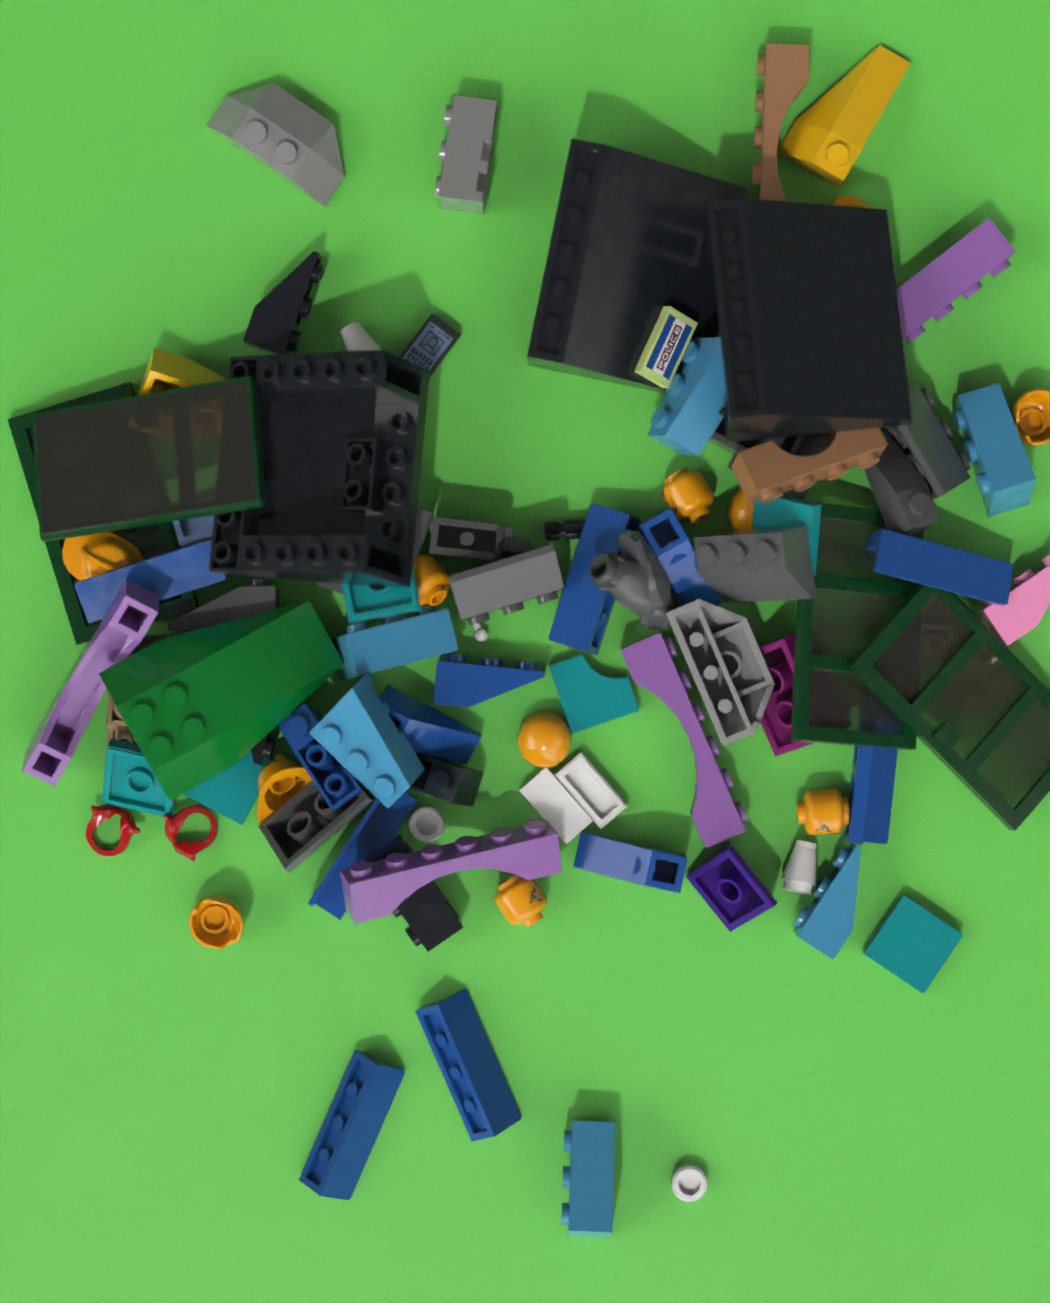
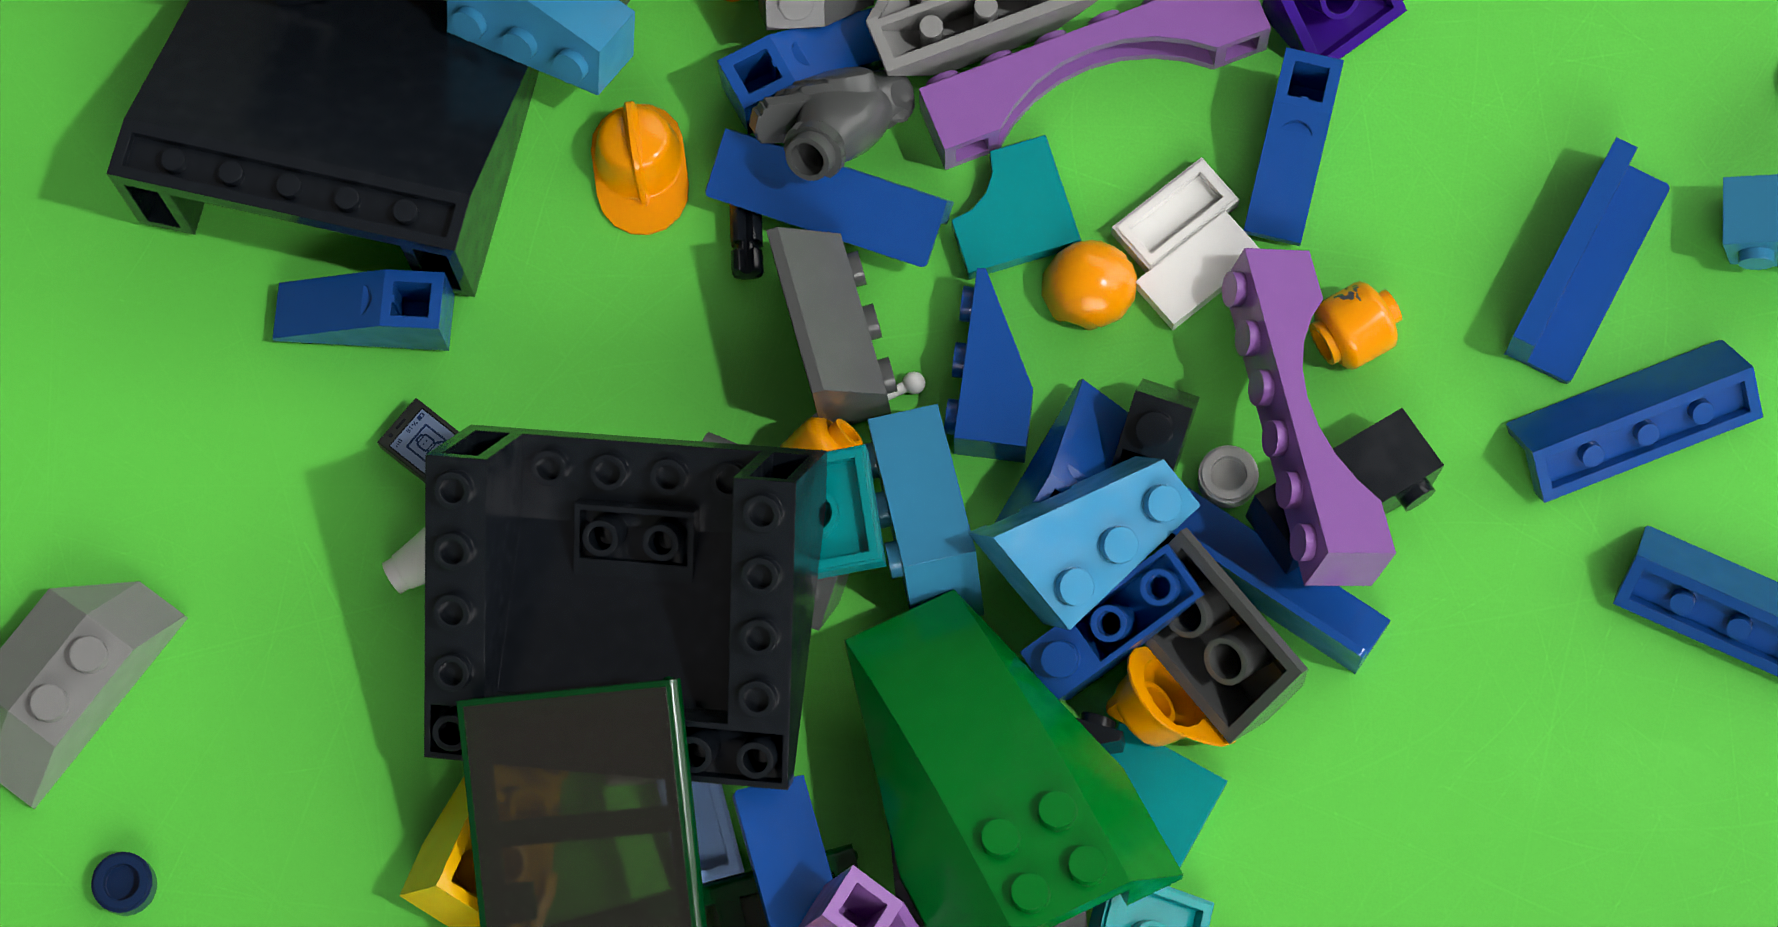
camera: 85 degrees left, 15 degrees down
red piece [163,805,218,861] -> none
dark grey slope [168,579,279,631] -> none
light orange hair [188,895,244,950] -> none
black slope [243,251,325,355] -> none
dark grey hinge [429,517,531,561] -> none
light grey wedge [435,95,498,214] -> none
tile [634,306,698,388] -> none
light orange head [661,468,715,524] -> none
none -> dark blue tile [91,852,157,916]
none -> blue slope [272,269,455,351]
none -> light orange piece [591,101,689,235]
none -> blue panel [1505,137,1670,384]

